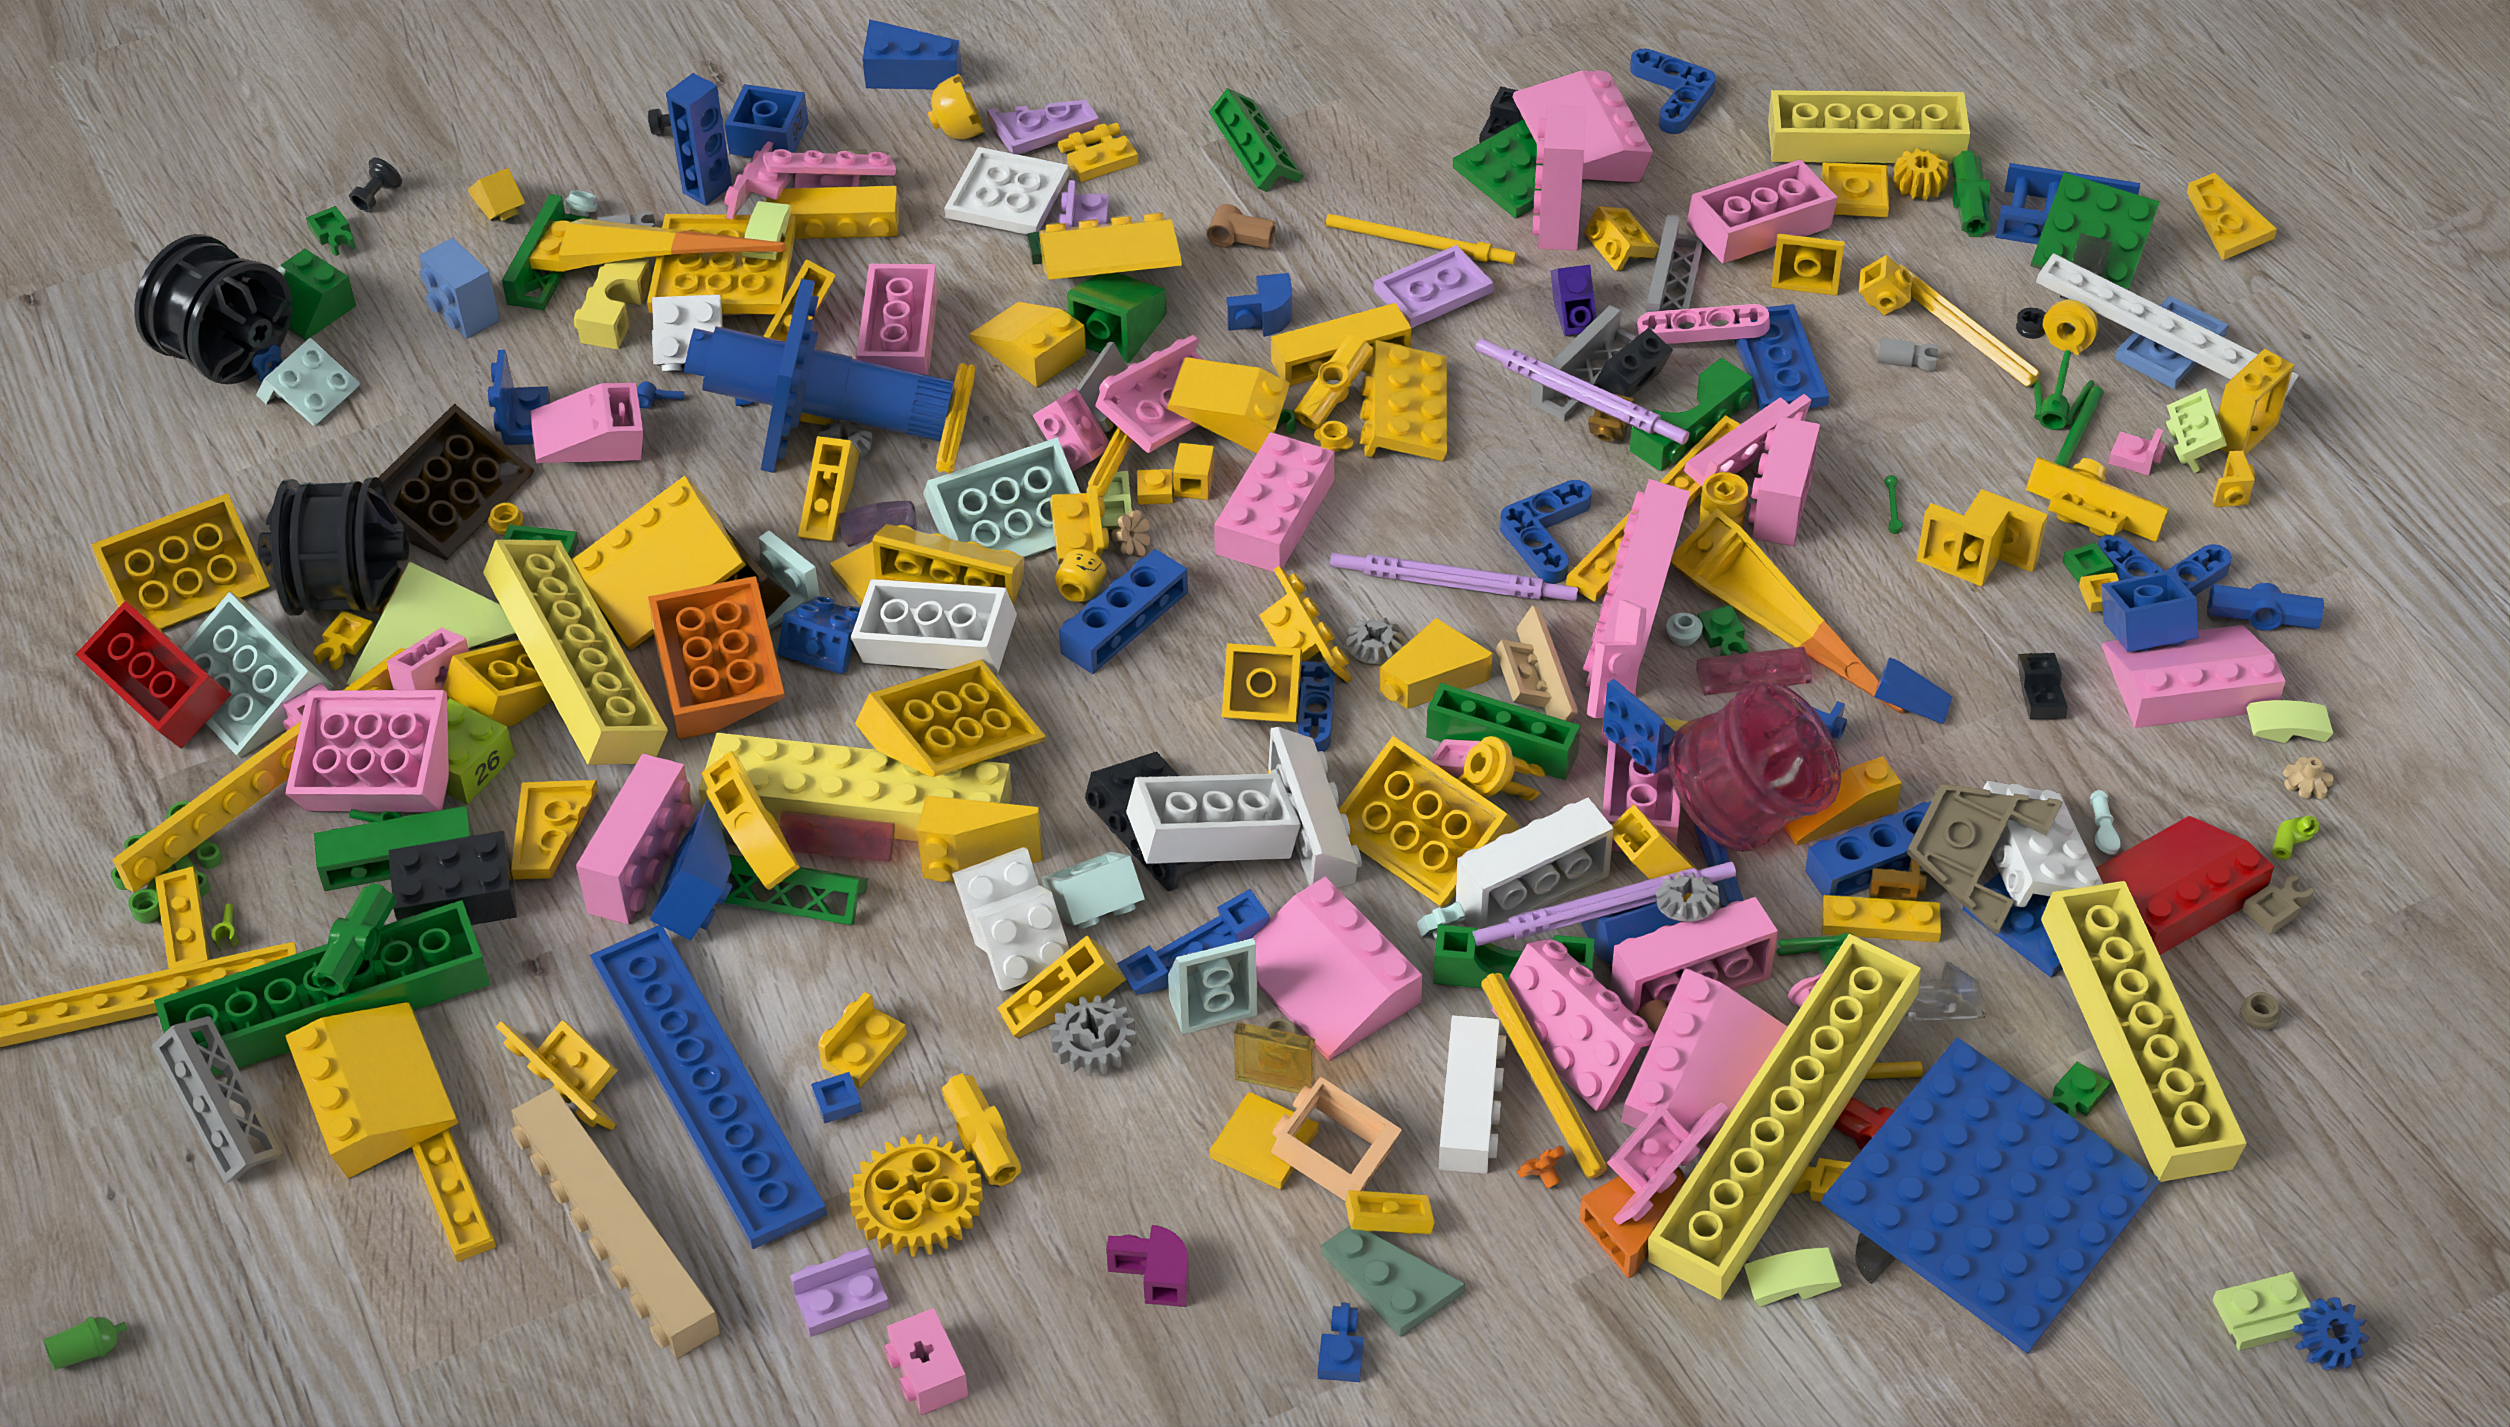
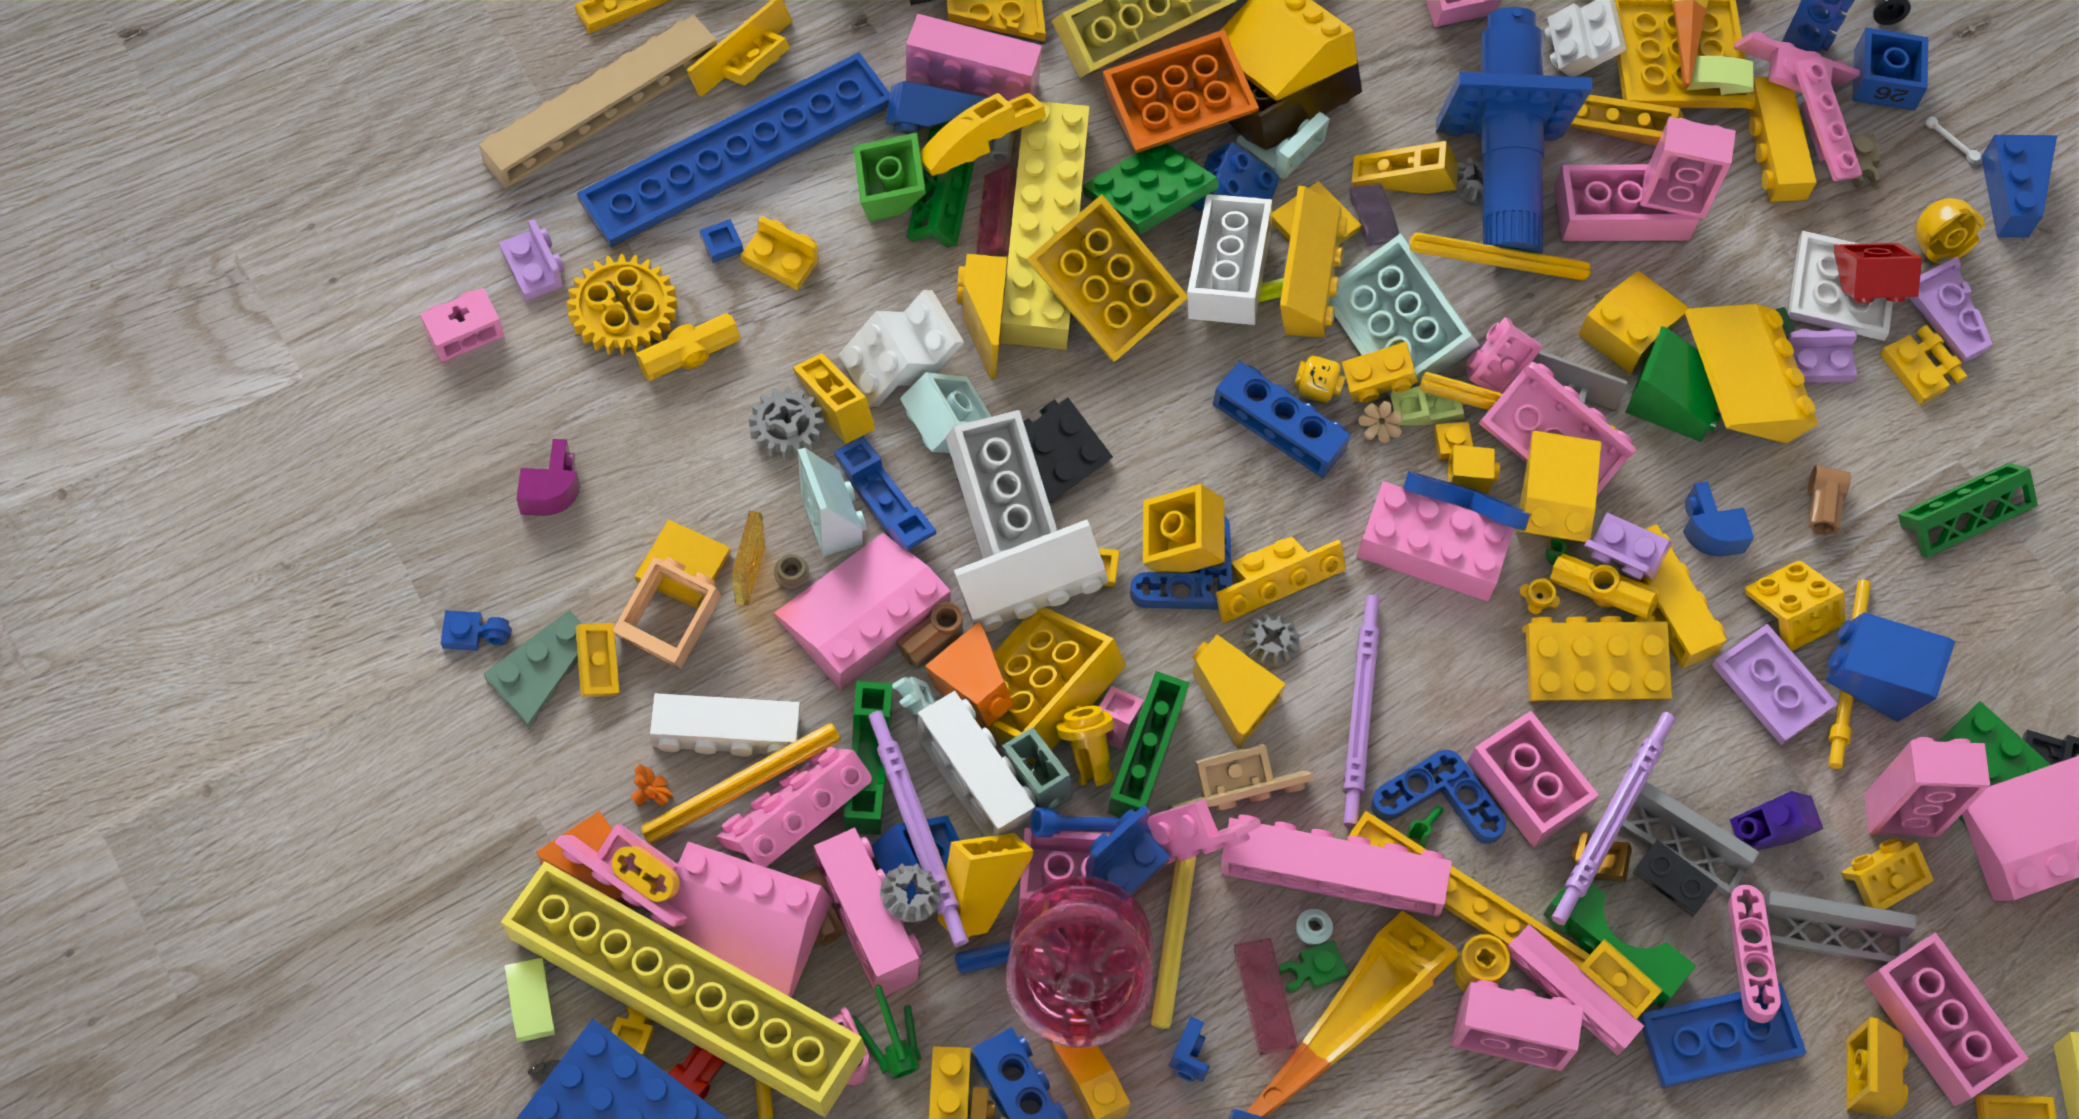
camera: 80 degrees right, 15 degrees up
none -> yellow beam [612,846,680,902]
none -> bright green slope [853,133,926,222]
none -> medium nougat piece [896,602,963,668]
none -> orange slope [925,622,1014,728]
none -> sand green torso [1002,727,1072,810]
none -> blue piece [1030,807,1152,838]
none -> green plate [1082,143,1219,235]
none -> blue beam [1403,471,1531,531]
none -> green hand [1406,805,1443,848]
none -> bright pink brick [1467,711,1599,848]
none -> yellow plate [1579,939,1662,1019]
none -> lavender bracket [1585,512,1672,581]
none -> bright pink brick [1640,117,1736,219]
none -> yellow bracket [1745,561,1846,651]
none -> blue slope [1826,612,1956,722]
none -> red slope [1834,243,1922,303]
none -> white hinge [1925,116,1981,164]

